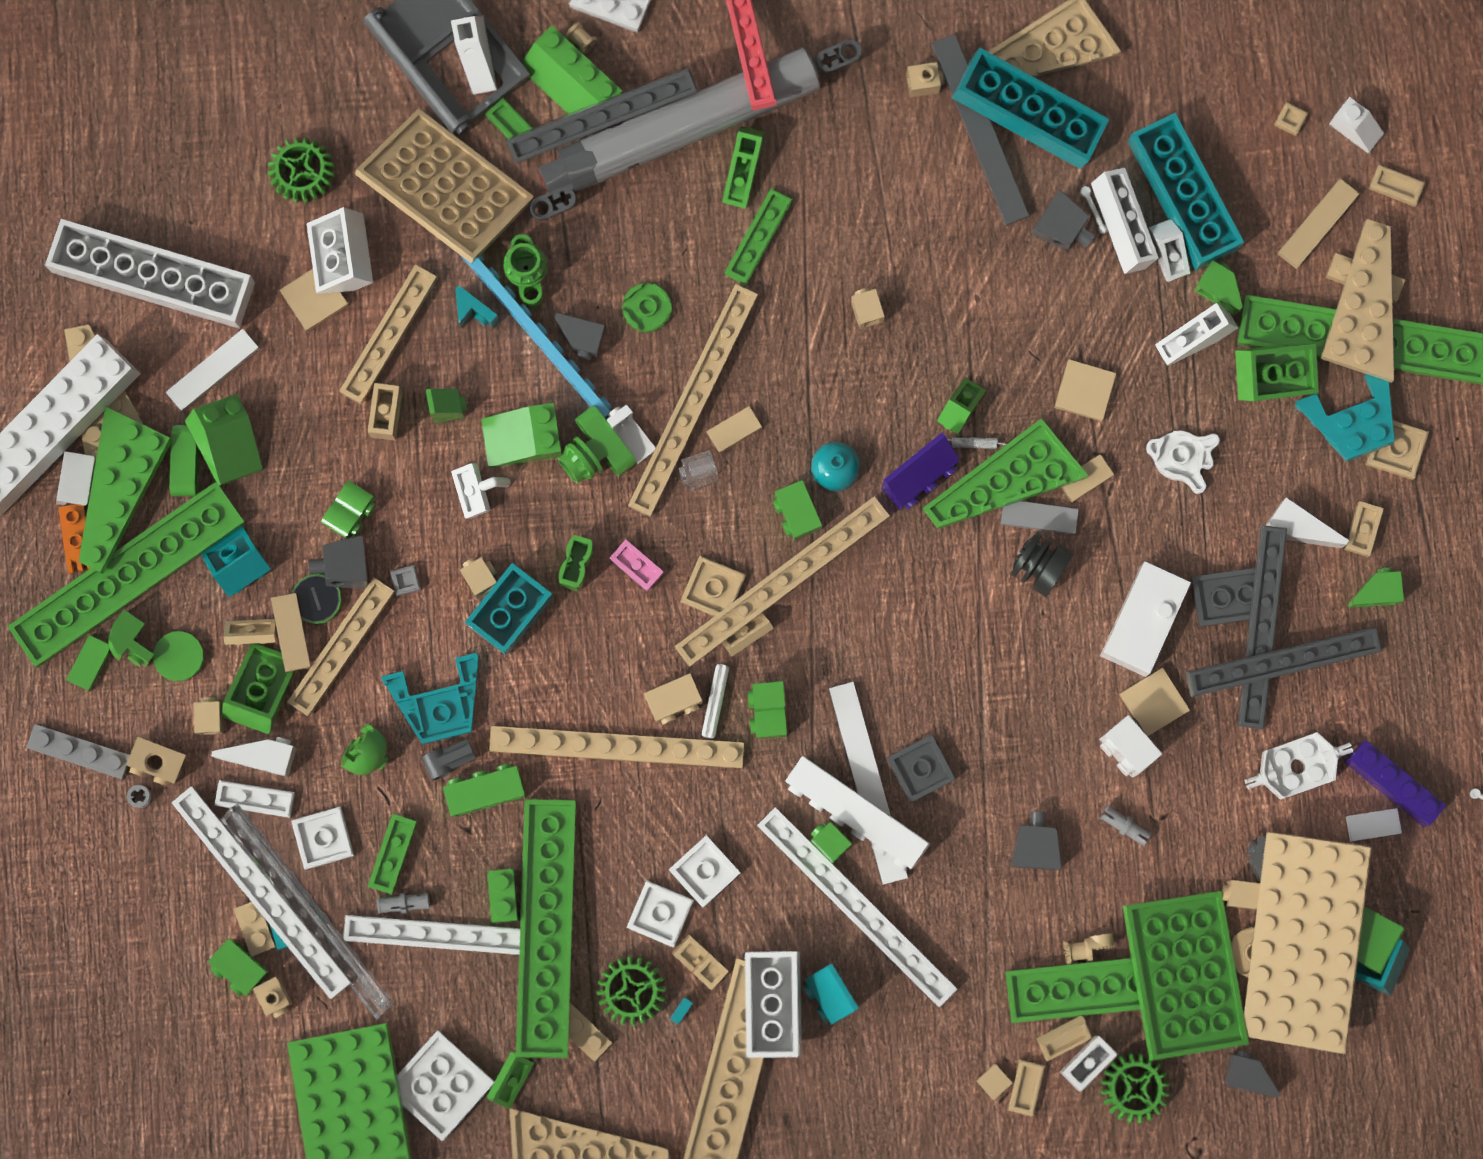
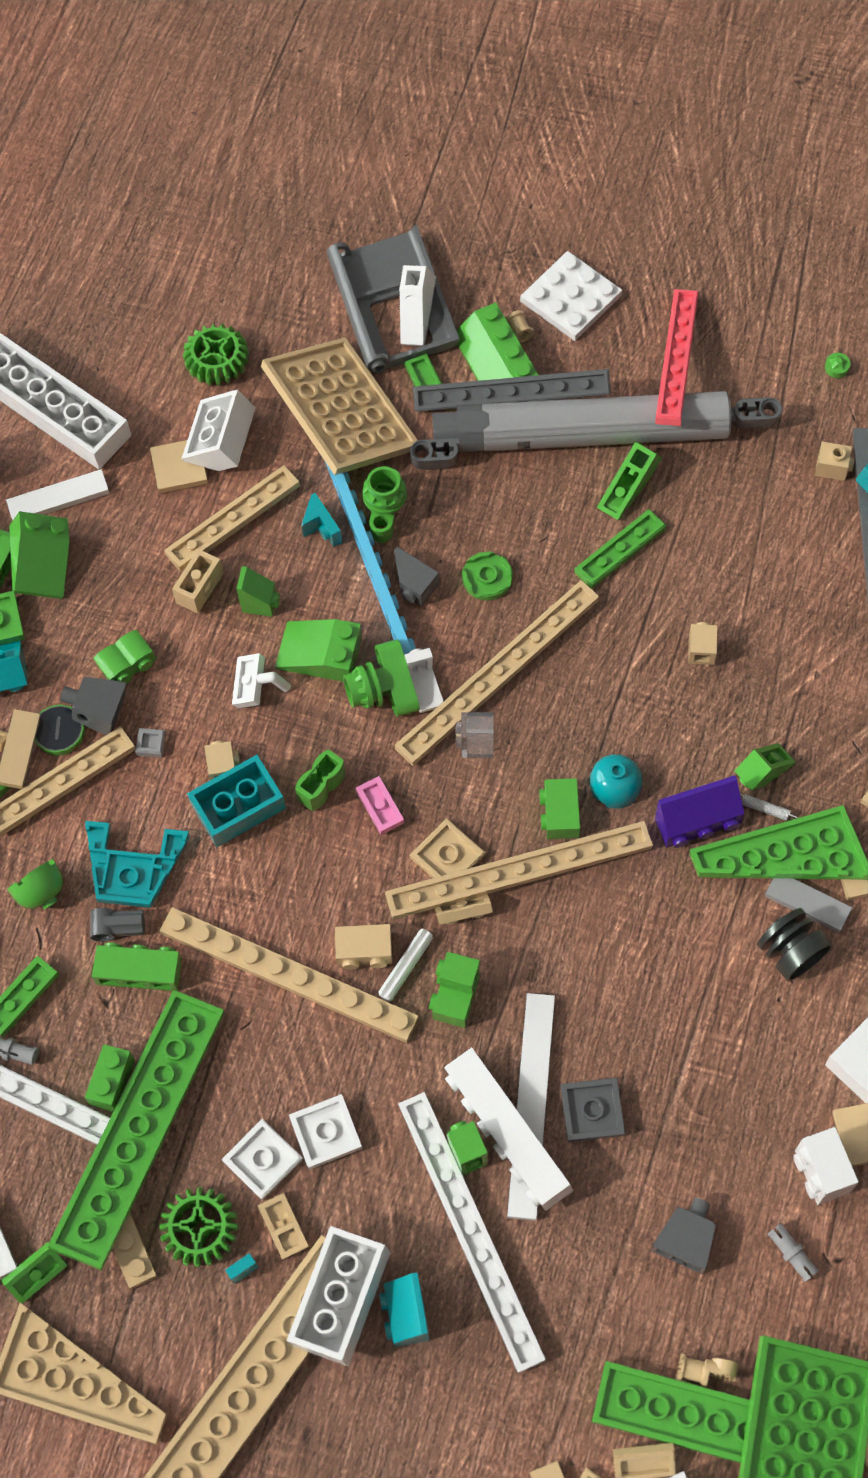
camera: 25 degrees right, 15 degrees down
tan tile [706,406,762,454] -> none

